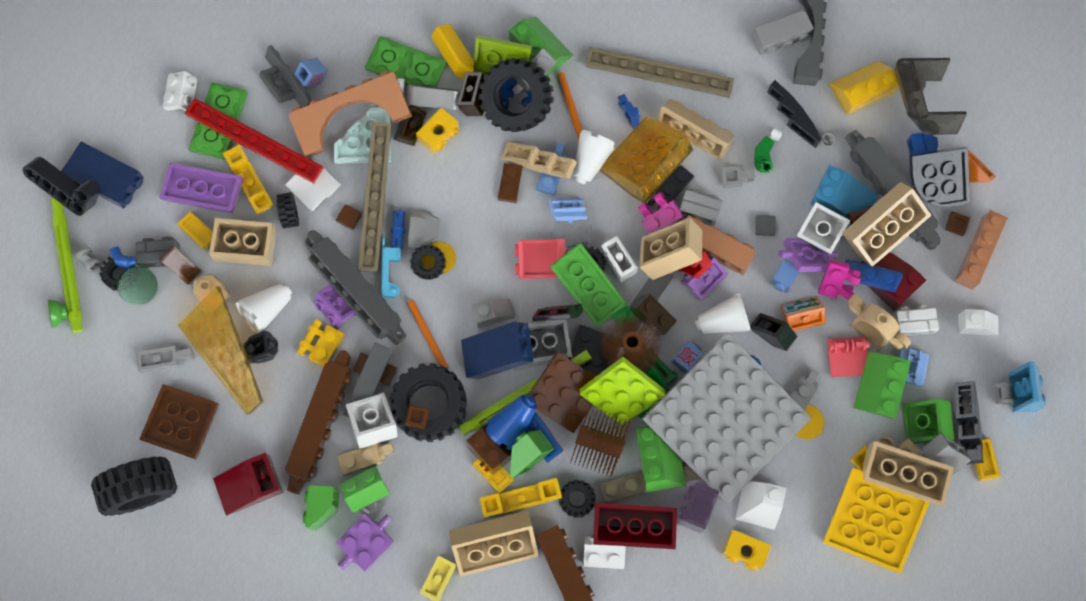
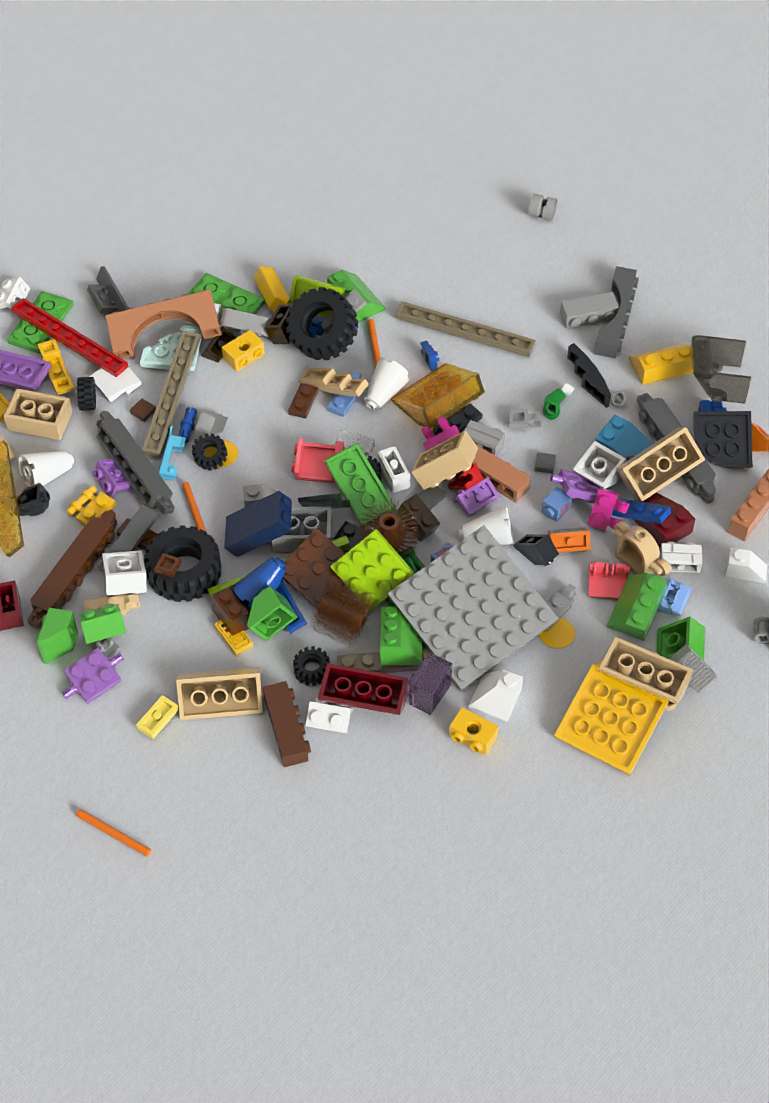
camera: 10 degrees right, 20 degrees down
medium blue brick [294,58,328,87] -> none
yellow slope [479,478,562,518] -> none
light blue piece [548,198,587,224] -> none
tan slope [658,99,735,161] -> none
reddish brown tile [945,211,970,237] -> none
black slope [954,381,984,465] -> none
yellow tile [975,438,1001,481] -> none

